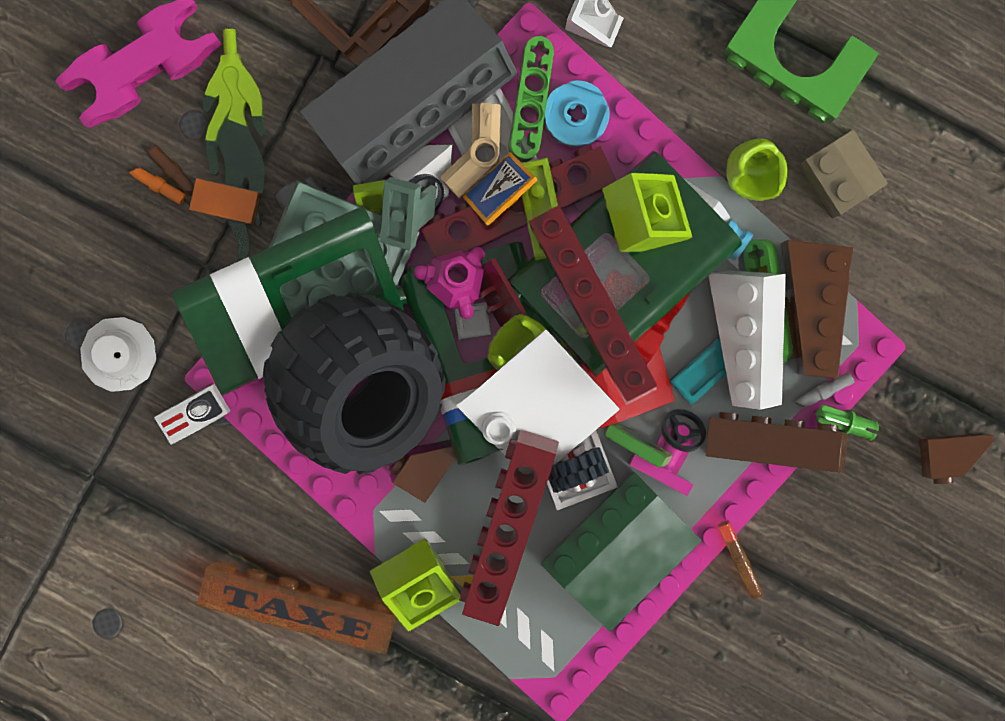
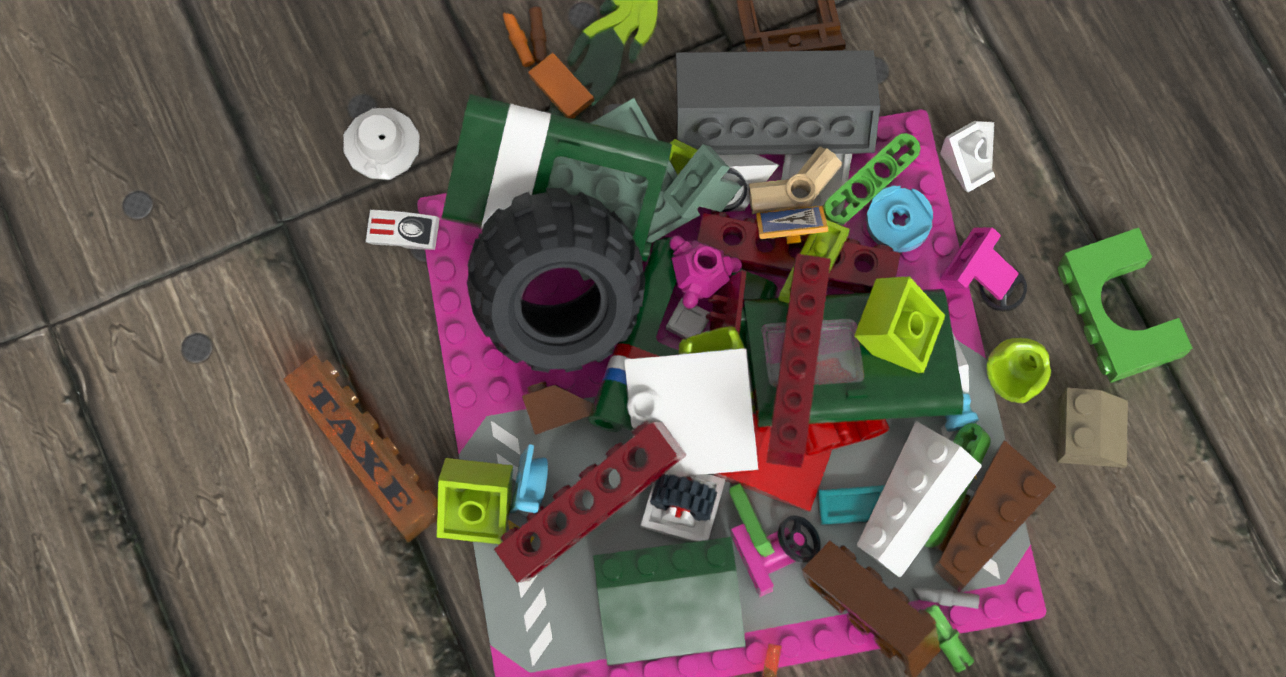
camera: 30 degrees right, 15 degrees down
none -> medium azure hat [509,444,548,514]
none -> dark pink piece [939,227,1027,311]

